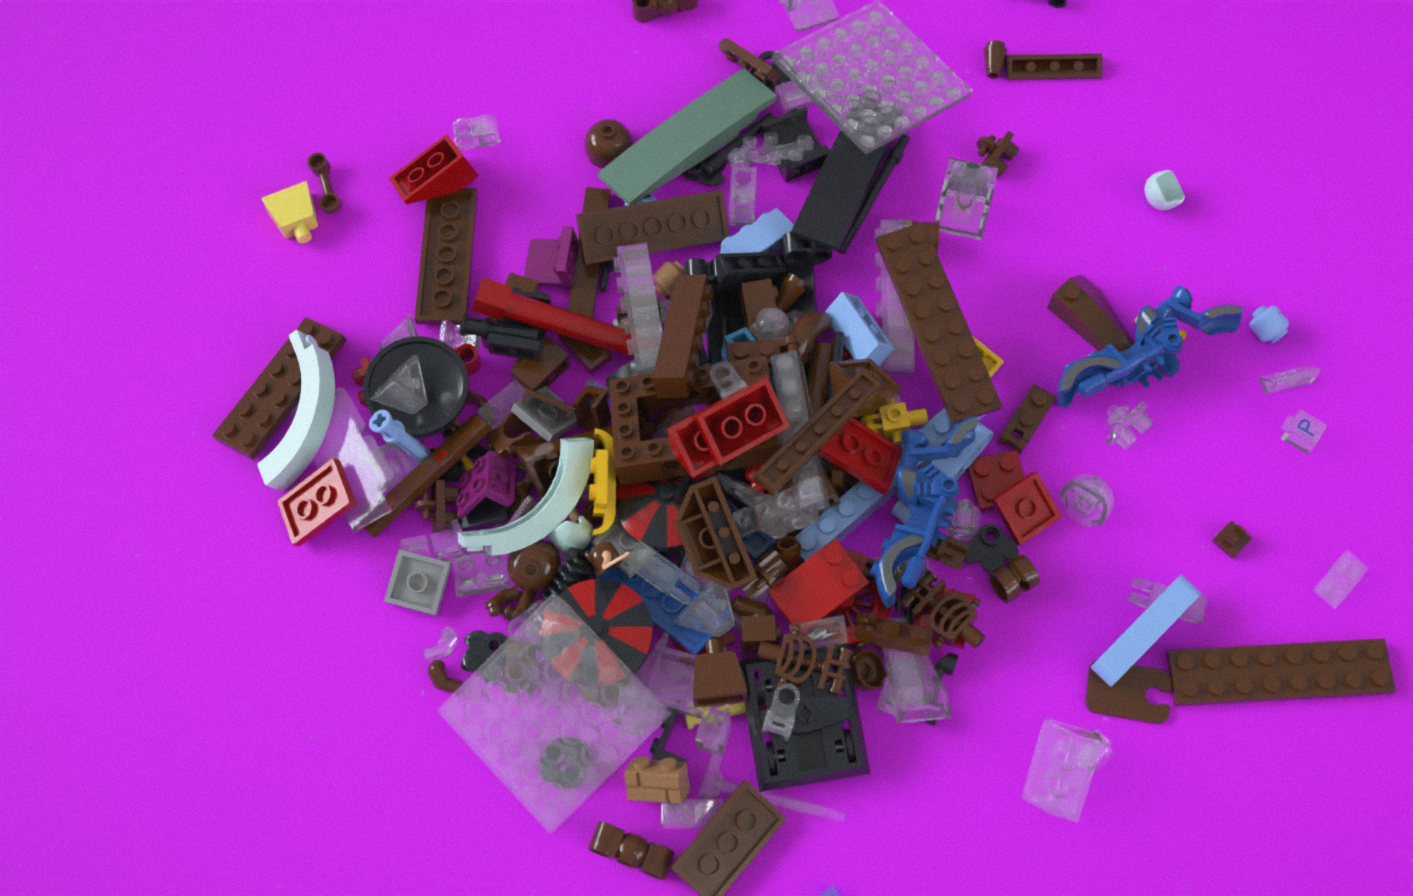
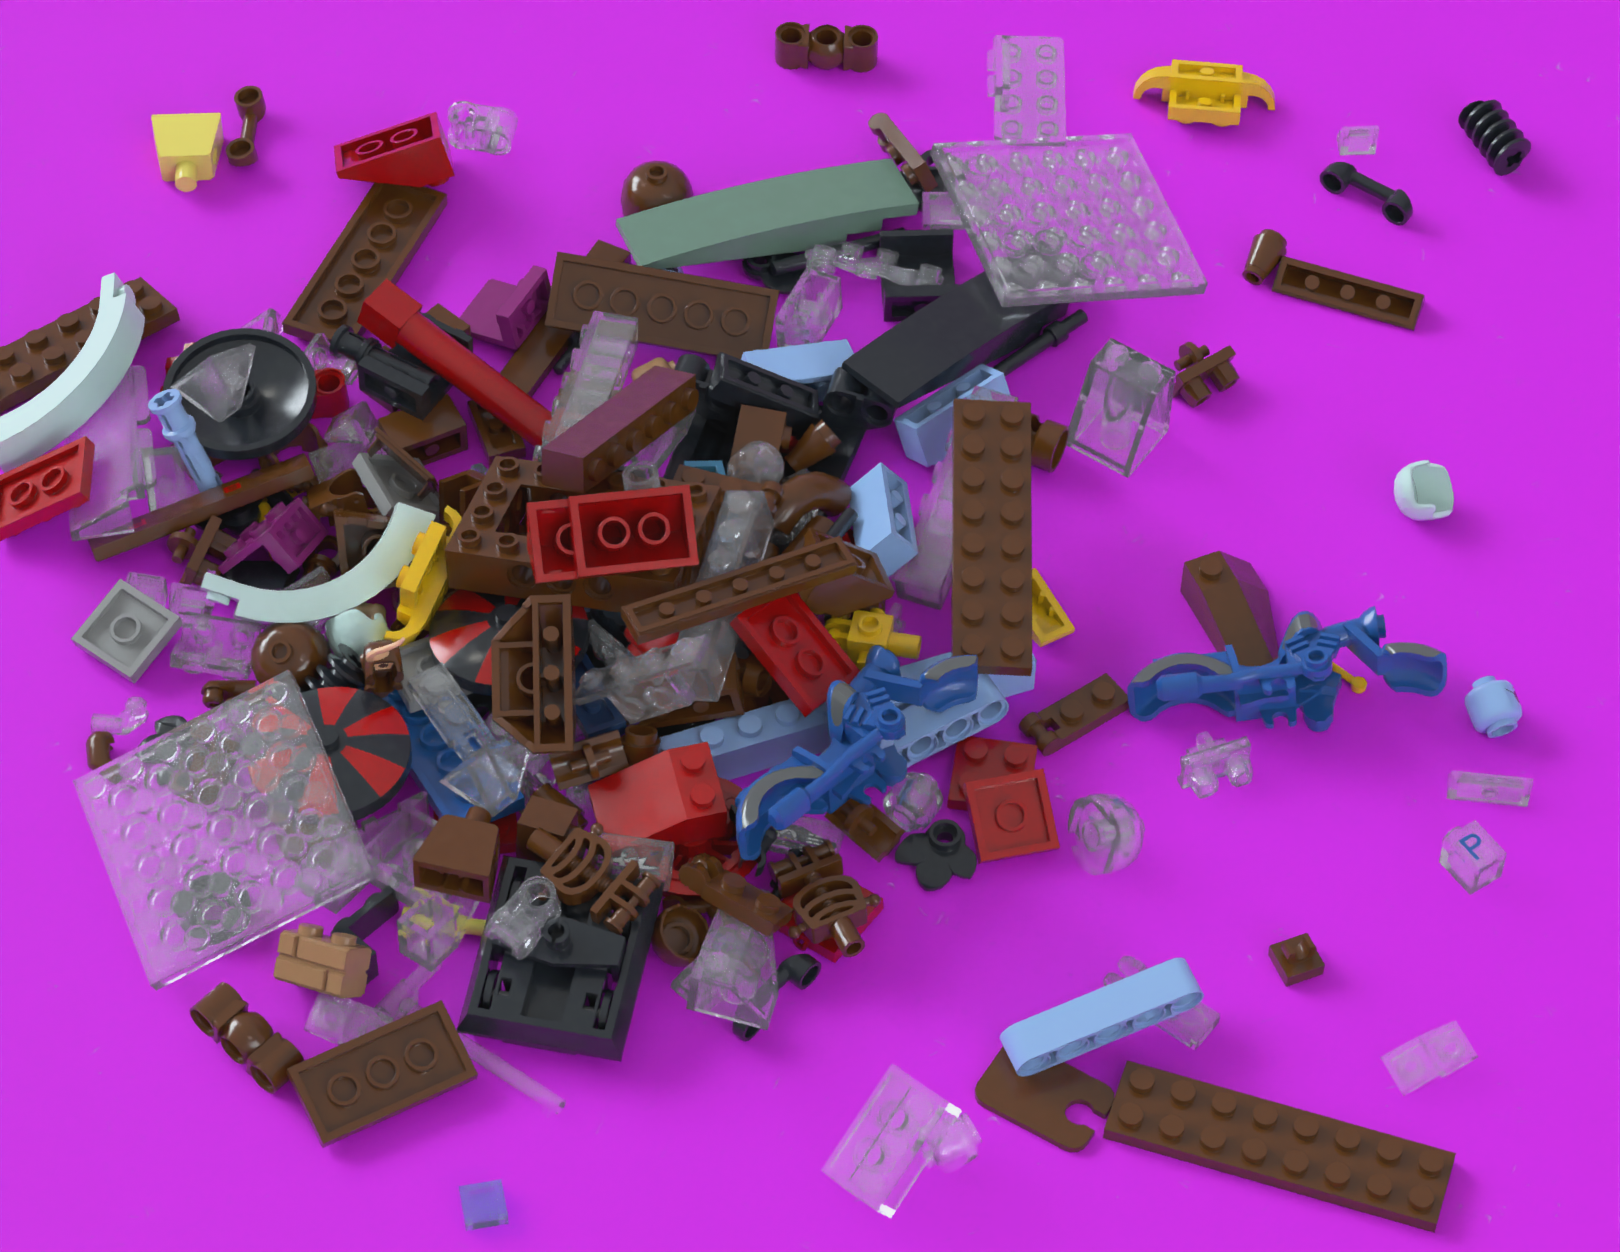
camera: 20 degrees right, 15 degrees down
reddish brown wheel [988,554,1040,603] -> none
none -> clear slope [324,401,379,444]
none -> light blue brick [894,363,1013,467]

